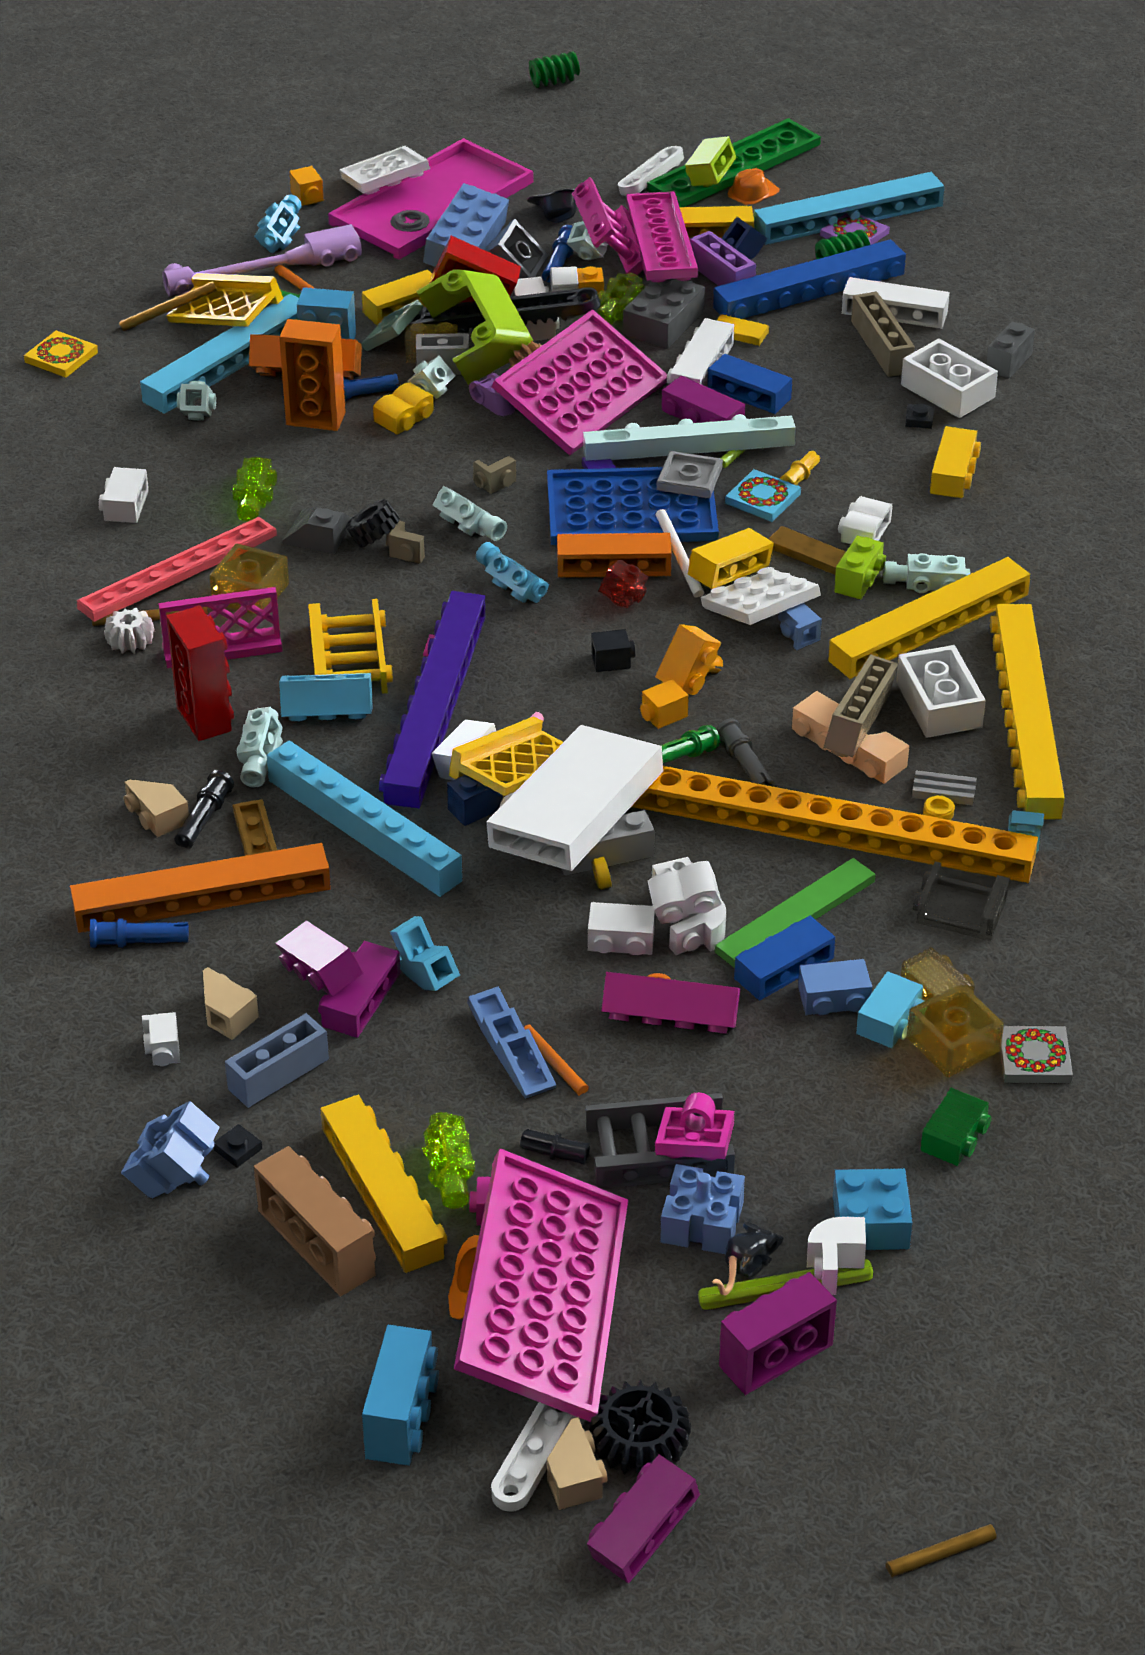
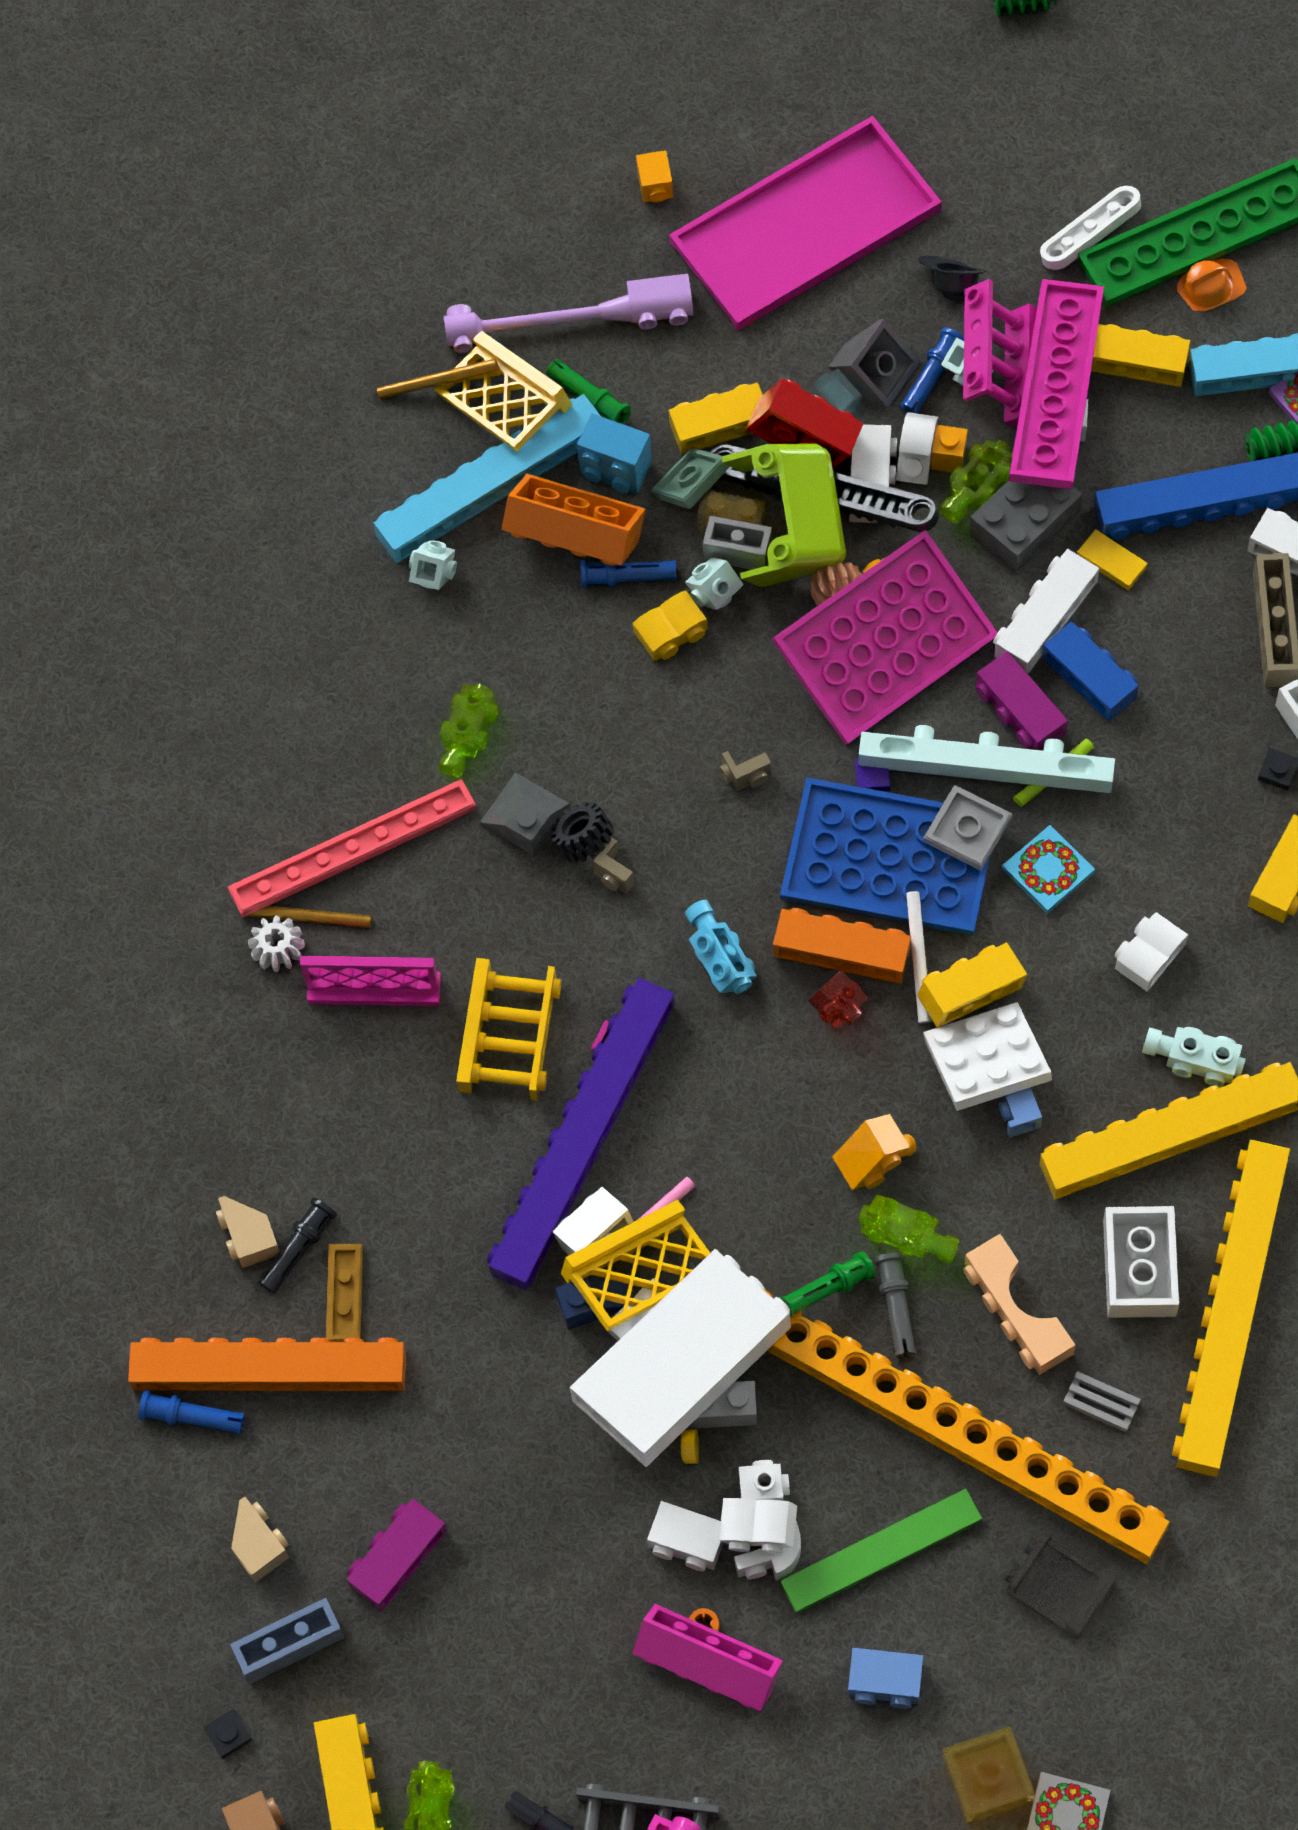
camera: 20 degrees right, 25 degrees up
yellow tile [24,330,98,378] -> none
white brick [99,467,149,523] -> none
medium blue brick [121,1101,219,1198] -> none
white brick [142,1012,180,1066] -> none
red brick [166,605,234,742] -> none
clear yellow brick [210,543,289,615] -> none
light aqua brick [237,707,283,787] -> none
medium azure brick [254,195,302,253] -> none
medium azure brick [267,740,462,897] -> none
orange bar [274,265,314,291] -> none
magenta brick [276,920,363,997] -> none
orange brick [279,319,345,431] -> none
medium azure brick [279,673,373,721] -> none
white plate [339,146,430,194] -> none
dark grey gear [390,210,430,232] -> none
medium azure brick [390,916,460,991] -> none
medium blue brick [423,183,509,267] -> none
light aqua brick [432,486,507,541] -> none
medium blue slope [467,986,556,1099] -> none
medium lavender piece [469,373,515,416] -> none
orange bar [524,1025,589,1095] -> none
black brick [591,629,635,672] -> none
light orange brick [640,679,689,729] -> none
lime brick [685,137,737,187] -> none
medium lavender brick [690,231,756,286] -> none
dark blue slope [721,217,768,259] -> none
blue brick [734,915,835,1001] -> none
pearl gold tile [768,526,846,575] -> none
yellow axle [780,451,820,485] -> none
dark tan brick [823,654,899,757] -> none
lime brick [834,535,886,600] -> none
medium azure brick [856,971,925,1048] -> none
clear yellow brick [901,947,975,1021] -> none
yellow tile [923,795,955,820] -> none
medium azure slope [1008,810,1044,853] -> none
none -> clear neon green brick [857,1194,961,1264]

